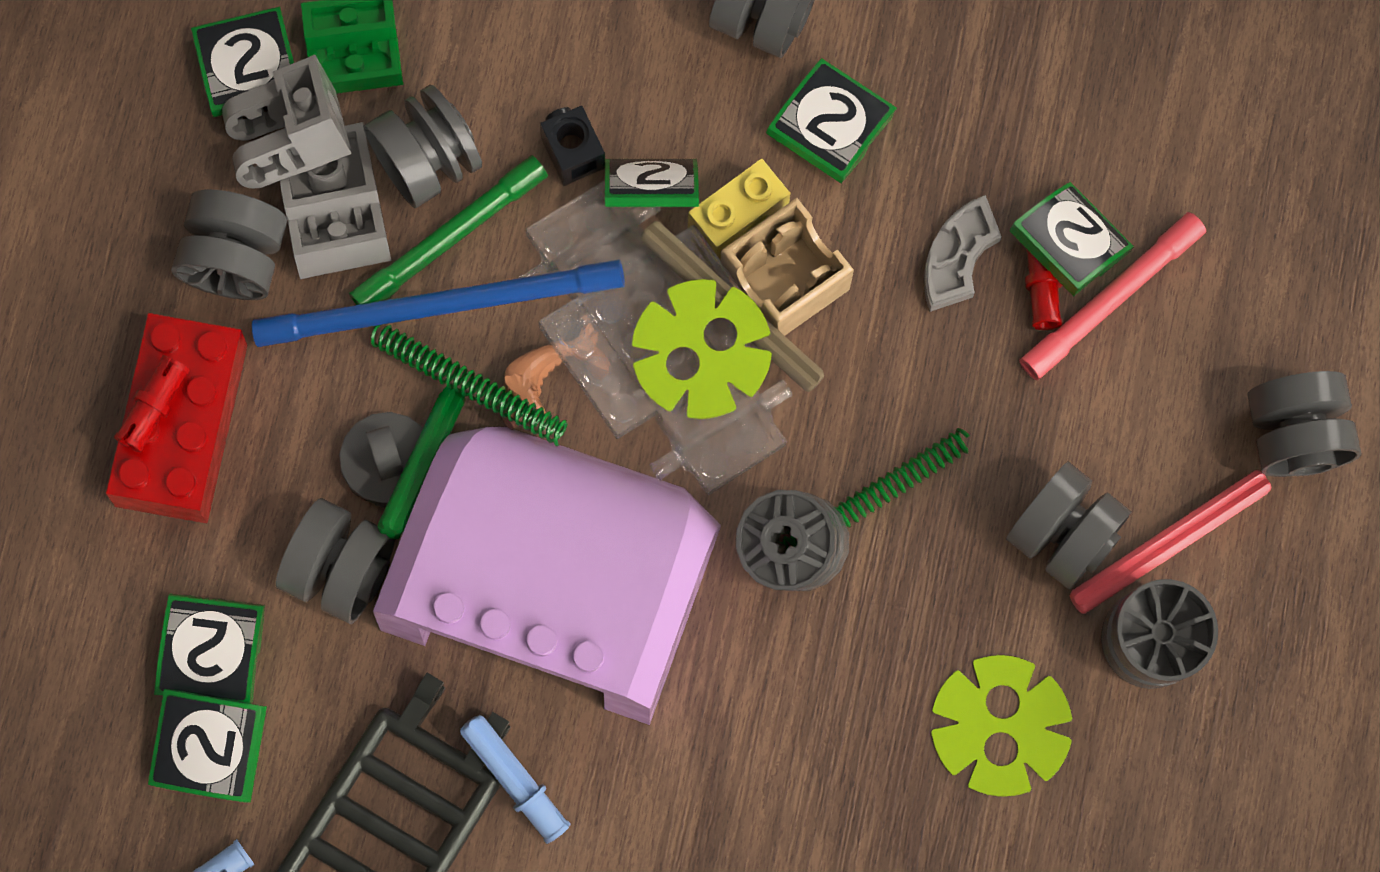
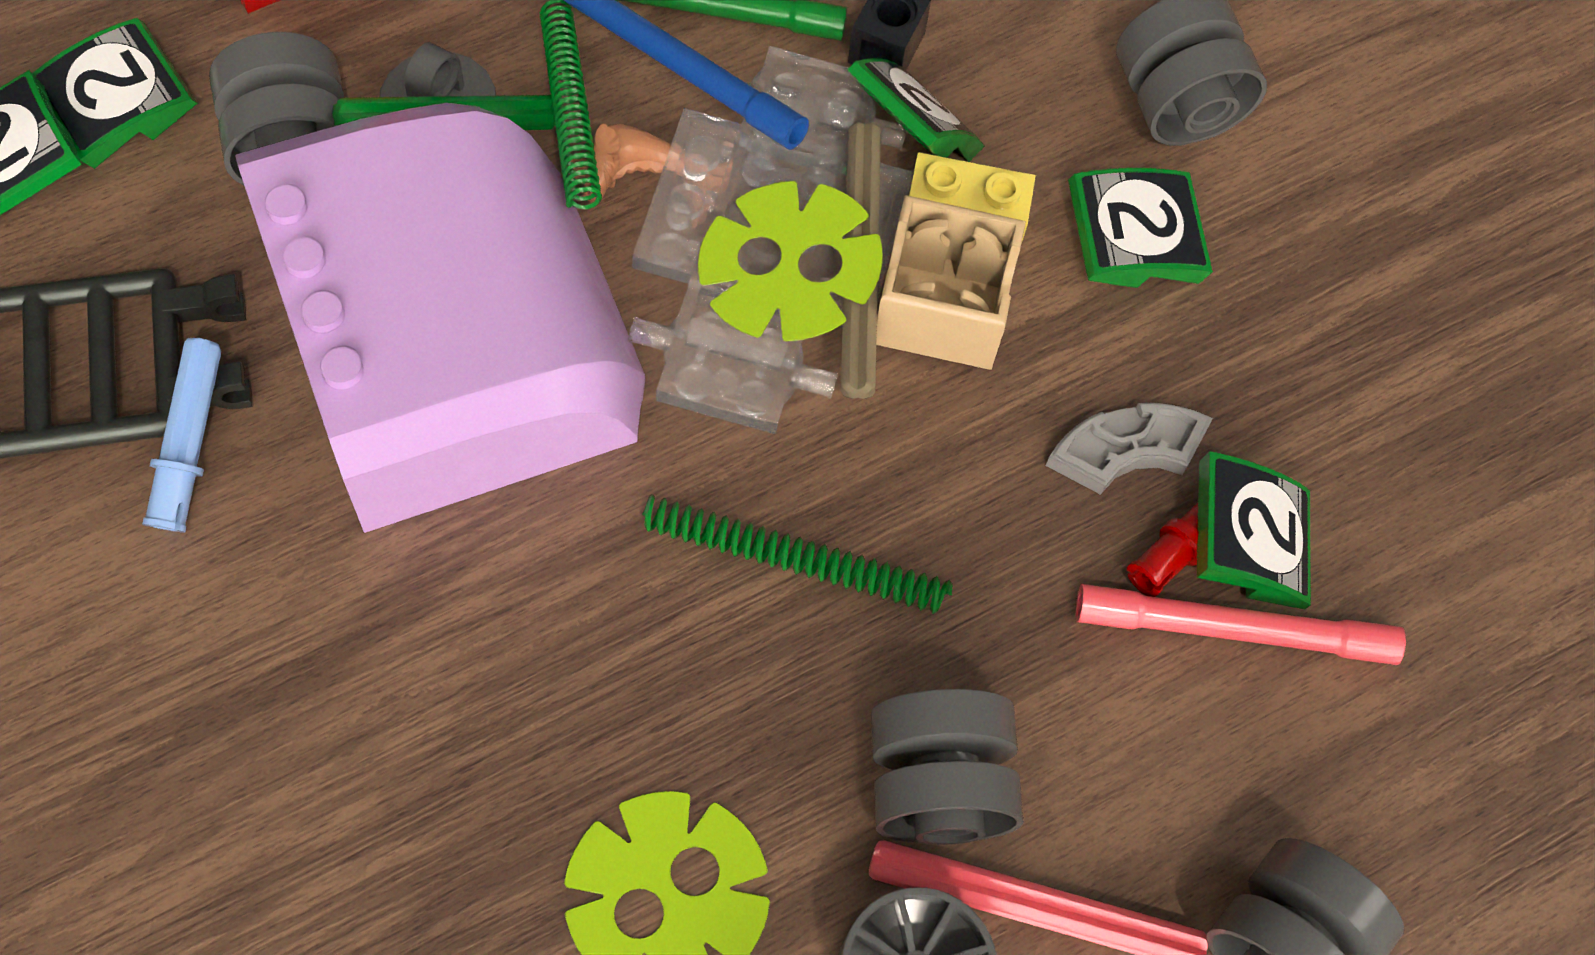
camera: 45 degrees right, 10 degrees down
dark grey wheel [736,490,849,591] -> none

